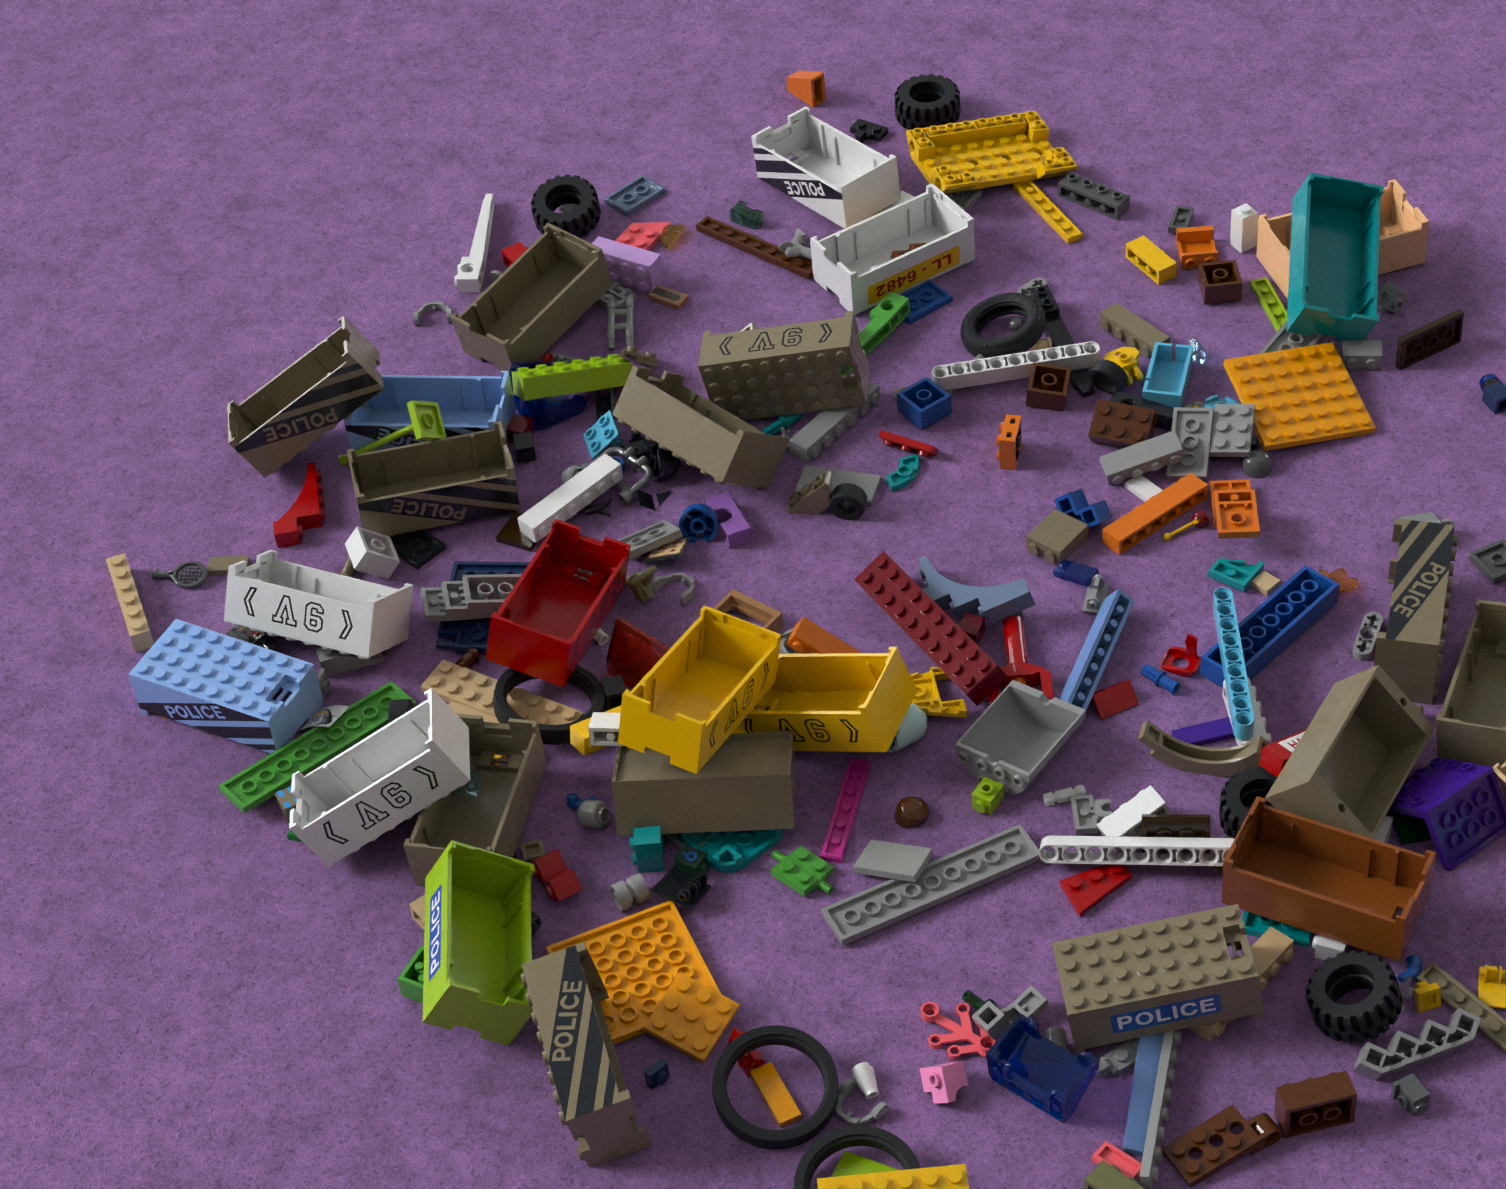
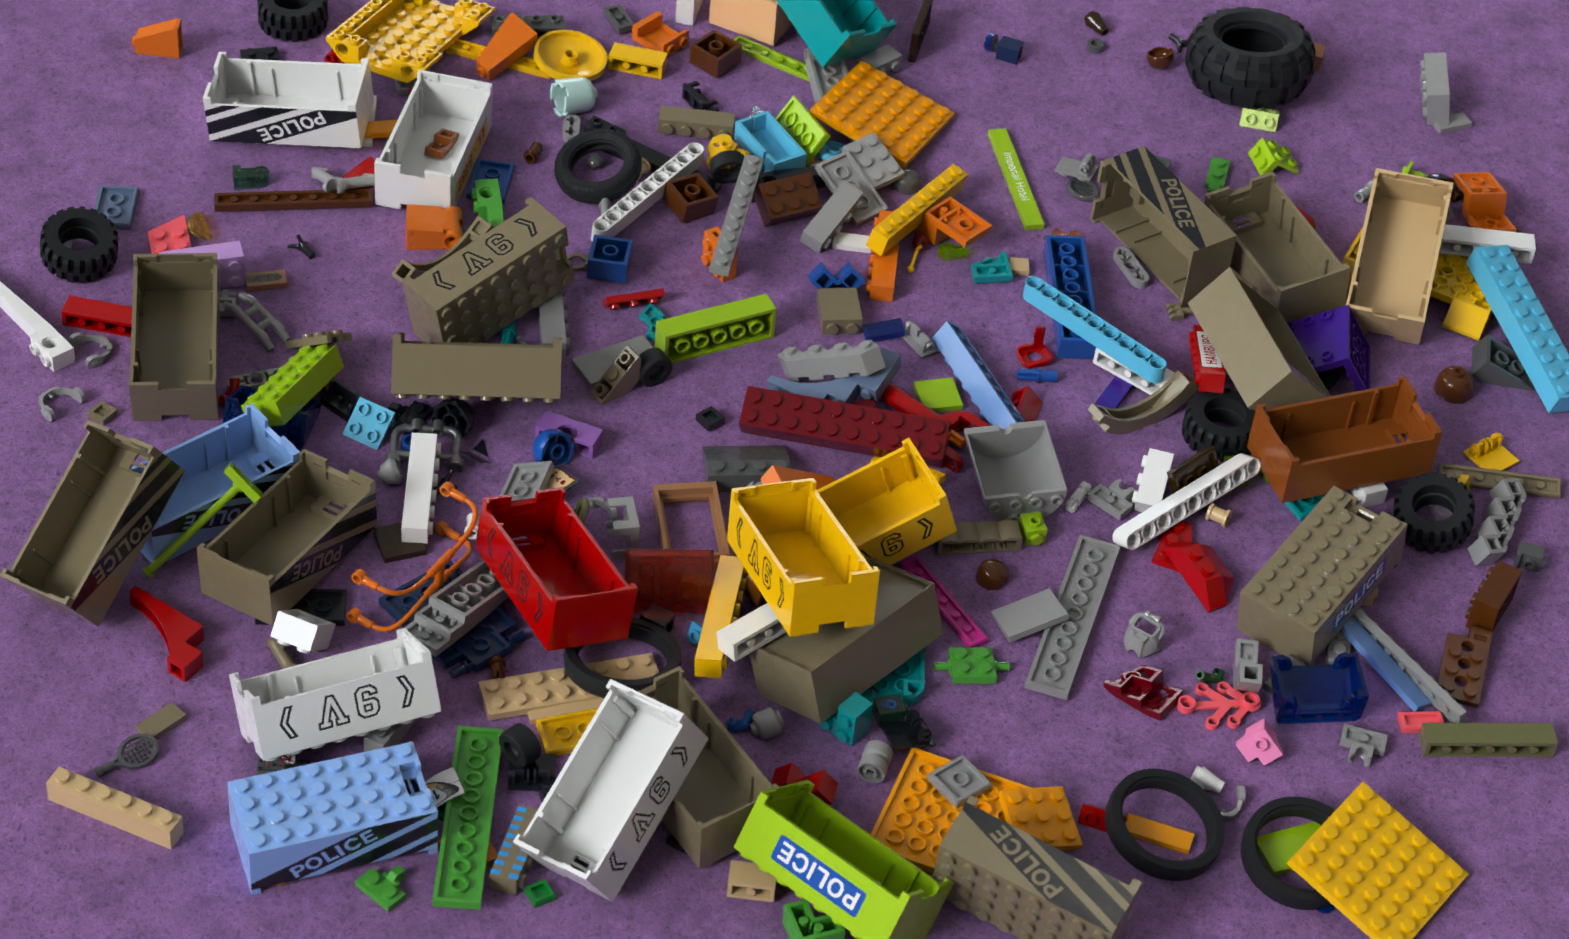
camera: 55 degrees left, 0 degrees up
none -> dark tan tile [87,401,118,426]
none -> black bar [287,234,316,259]
none -> orange bar [346,482,478,632]
none -> bright green hinge [355,865,406,912]
none -> orange piece [405,204,464,250]
none -> orange slope [476,12,538,81]
none -> reddish brown pin [524,141,543,164]
none -> yellow dish [533,30,607,81]
none -> light aqua cylinder [550,77,598,117]
none -> light grey panel [606,496,640,558]
none -> lime brick [654,293,777,363]
none -> black hinge [682,81,719,112]
none -> black plate [696,406,725,432]
none -> dark grey slope [702,445,791,492]
none -> light grey plate [709,154,764,277]
none -> lime tile [775,96,831,165]
none -> light grey brick [778,340,886,382]
none -> yellow brick [866,164,968,256]
none -> lime tile [913,377,963,413]
none -> light grey tile [927,755,992,809]
none -> dark tan brick [935,520,1023,555]
none -> clear neon green cone [938,242,968,261]
none -> lime tile [988,128,1044,231]
none -> dark red slope [1103,665,1183,721]
none -> light grey helmet [1124,610,1165,658]
none -> red wedge [1162,541,1234,613]
none -> tan bush [1205,502,1232,528]
none -> light grey plate [1339,724,1388,768]

